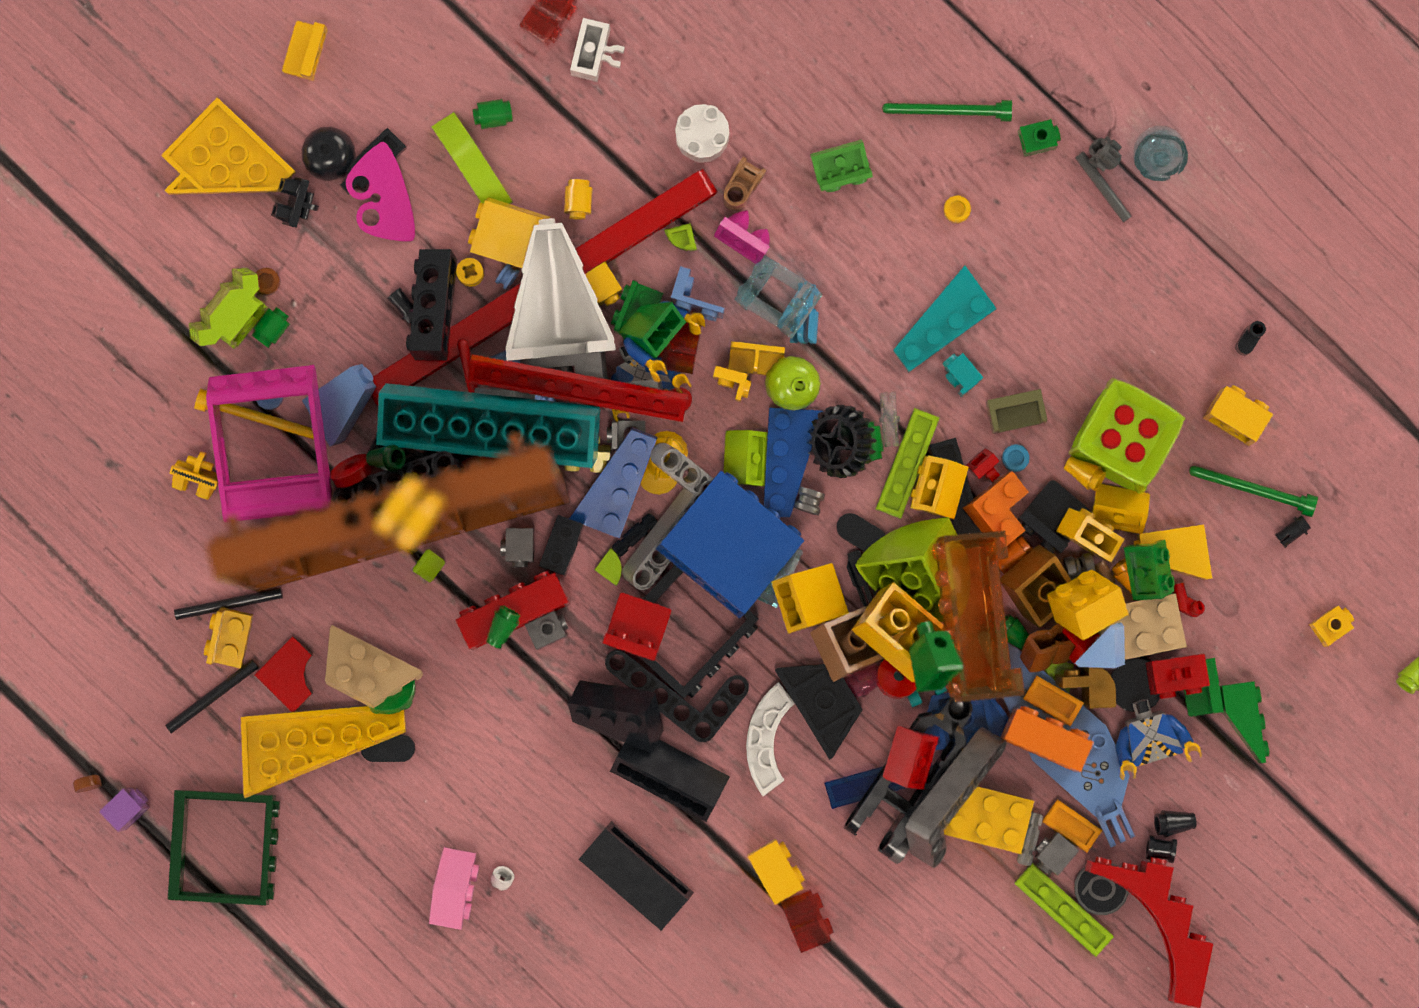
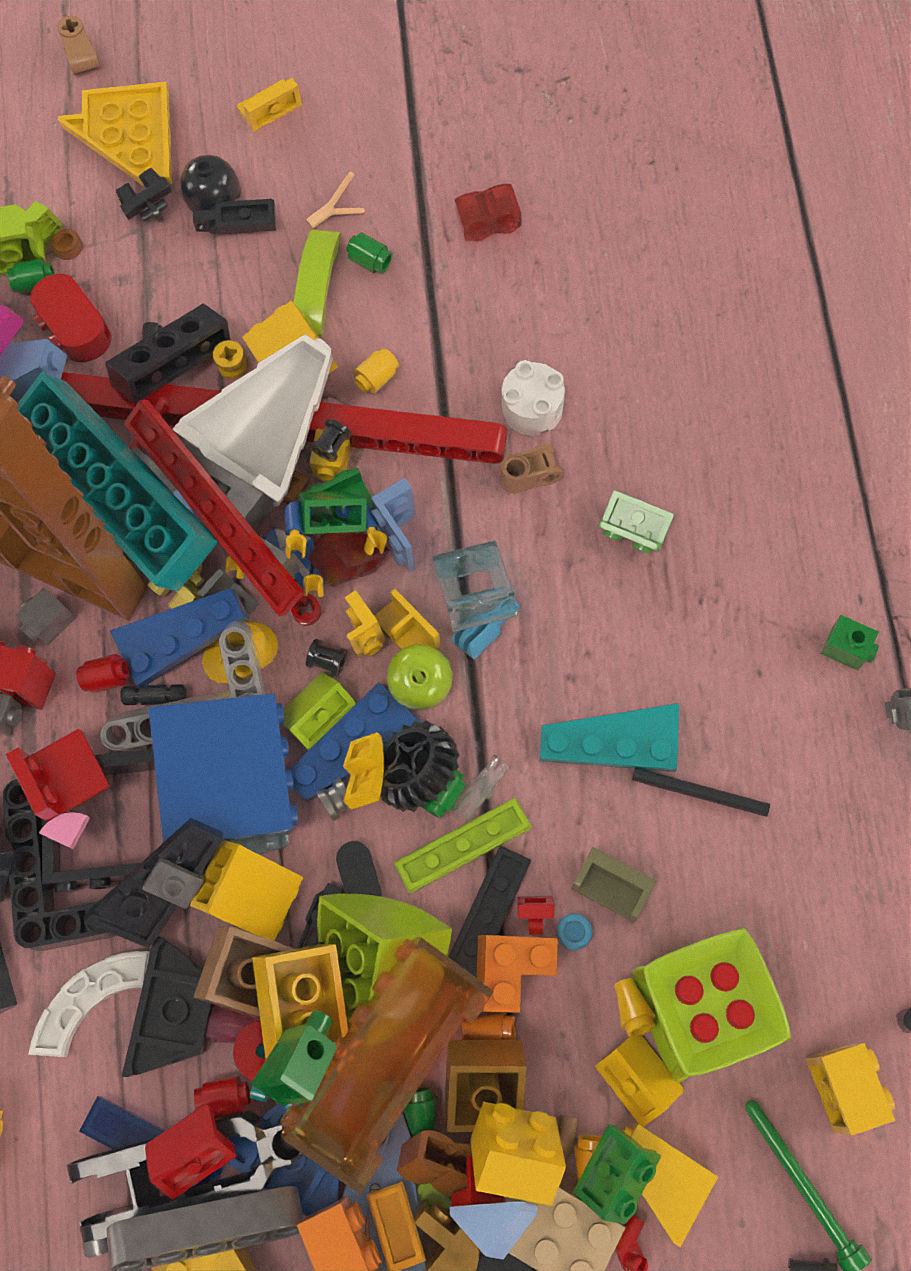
camera: 45 degrees right, 15 degrees down
dark pink piece [346,142,415,241] -> none
black brick [539,515,584,577] -> none
white brick [570,18,625,82] -> none
lime tile [595,548,622,586] -> none
lime tile [664,223,697,251] -> none
dark pink tile [714,210,770,266] -> none
green piece [882,100,1012,122] -> none
yellow brick [910,455,969,519] -> none
teal brick [942,353,984,397] -> none
yellow tile [943,195,971,223] -> none
black bracket [1017,480,1092,555] -> none
yellow brick [1056,508,1124,562] -> none
flat silver wheel [1063,552,1096,580] -> none
dark grey bar [1075,152,1132,223] -> none
none -> red brick [30,274,112,362]
none -> bright pink tile [39,812,90,849]
none -> medium nougat piece [57,15,100,75]
none -> red brick [76,654,130,693]
none -> black wing [84,818,223,948]
none -> flat silver bracket [143,858,205,909]
none -> red brick [194,1075,251,1120]
none -> black bush [305,639,348,677]
none -> light nougat plant [306,172,365,229]
none -> black bush [311,419,351,462]
none -> yellow slope [343,732,384,810]
none -> black bar [632,767,770,817]

